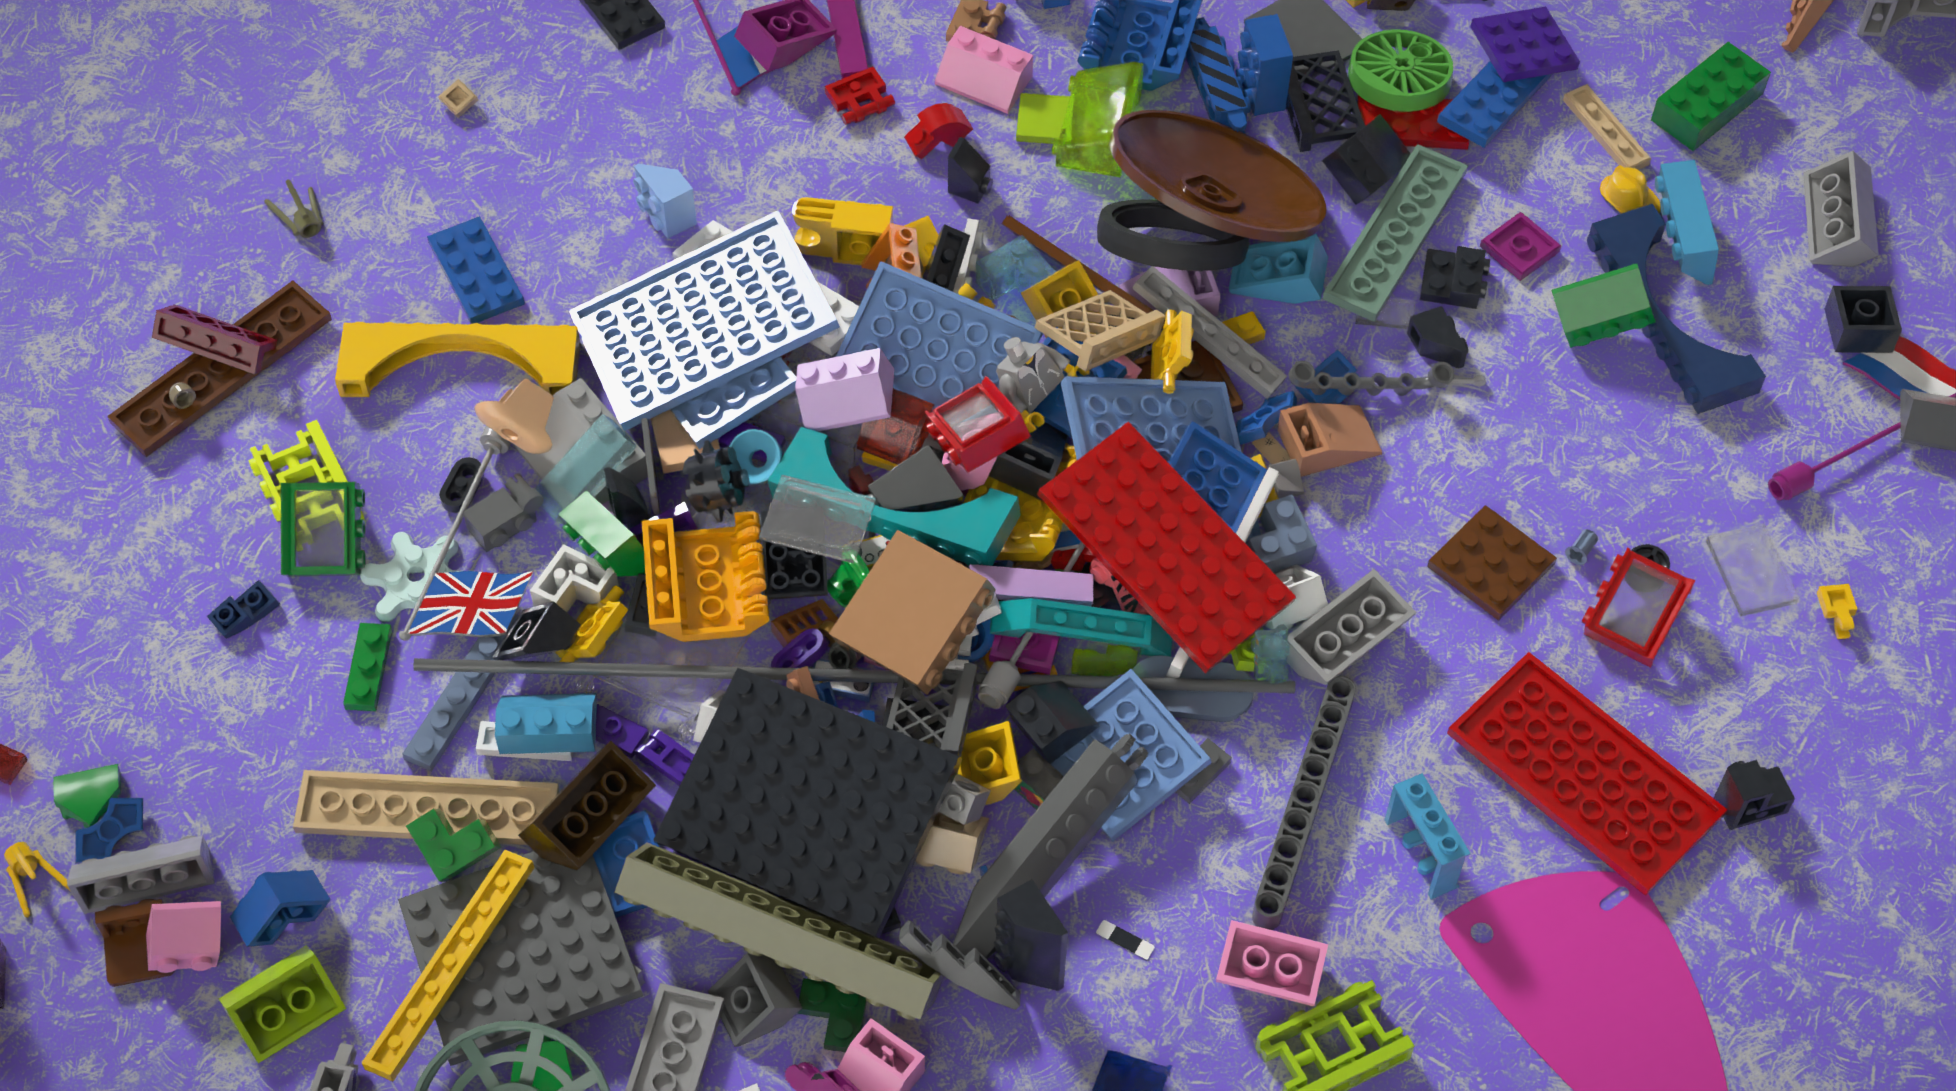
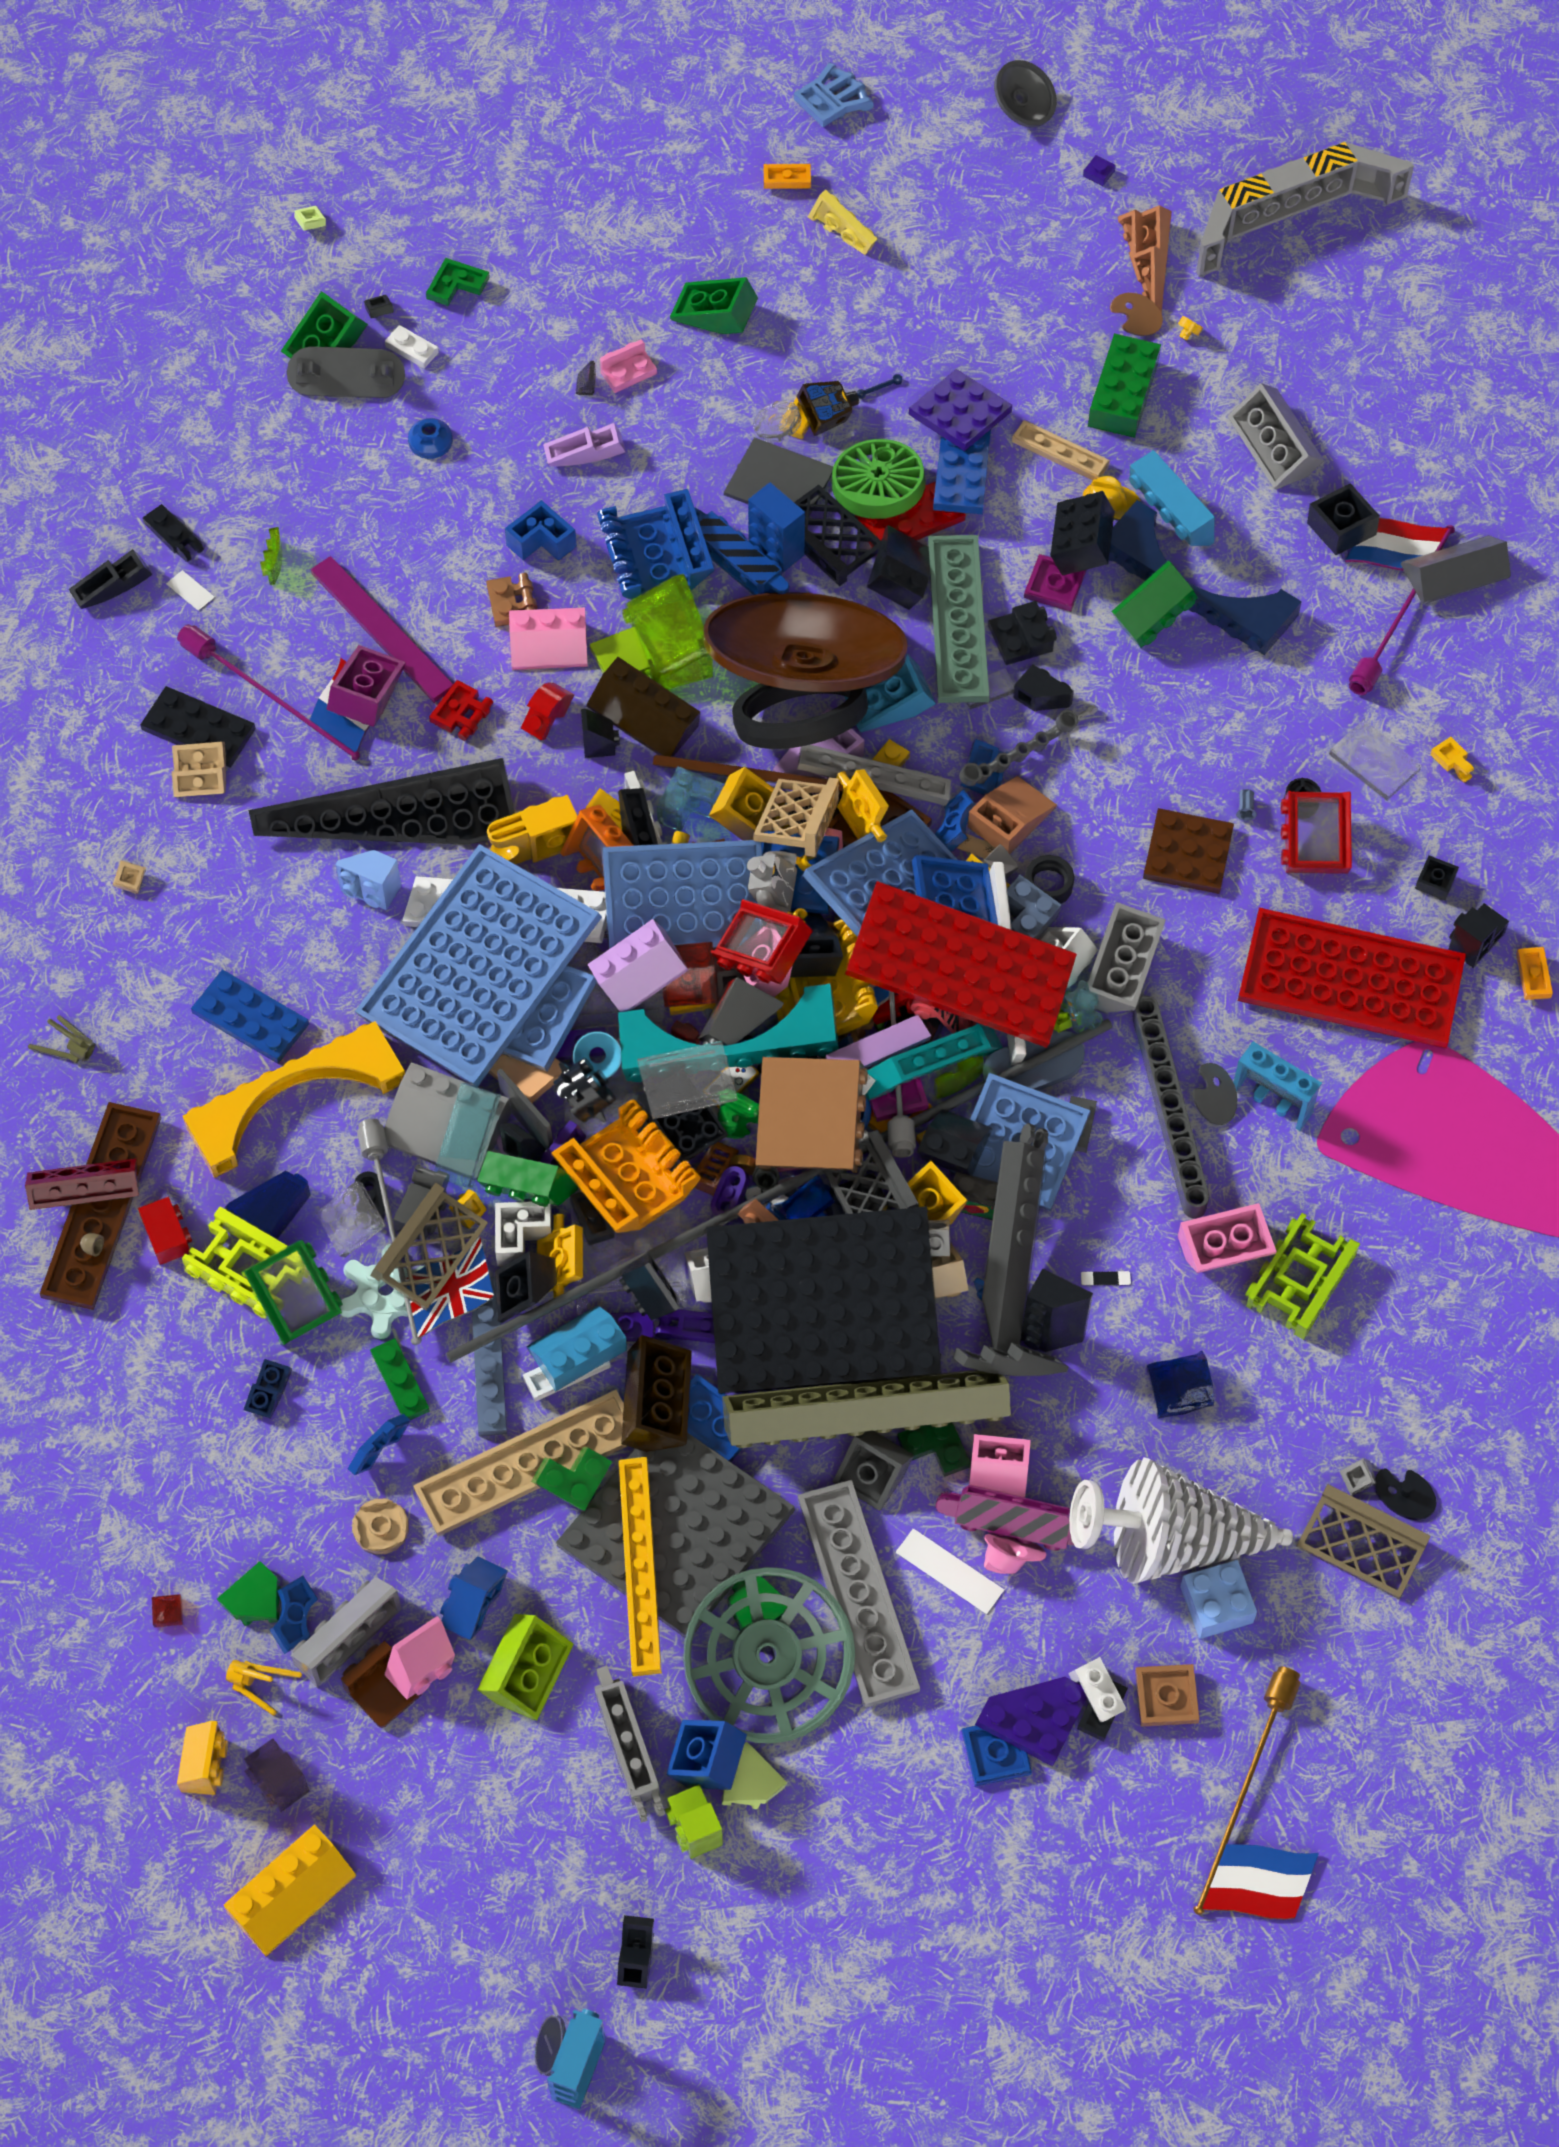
camera: 30 degrees left, 5 degrees up
light nougat piece [474,378,554,454] -> none
none -> red brick [138,1196,193,1265]
none -> tan slope [172,742,226,797]
none -> clear blue slope [225,1170,311,1239]
none -> black wedge [248,758,515,845]
none -> clear plate [315,1181,386,1258]
none -> blue tile [348,1414,410,1475]
none -> tan tile [352,1498,409,1555]
none -> dark tan fence [370,1183,488,1310]
none -> yellow tile [449,1189,487,1229]
none -> dark brown slope [586,657,701,757]
none -> black slope [619,1252,680,1321]
none -> clear blue piece [782,1175,835,1220]
none -> black tyre [1025,855,1074,904]
none -> black brick [1050,491,1115,576]
none -> medium nougat piece [1110,292,1163,336]
none -> yellow tile [1178,315,1203,341]
none -> dark grey piece [1192,1063,1237,1125]
none -> black piece [1415,855,1459,901]
none -> light orange plate [1516,947,1553,1000]

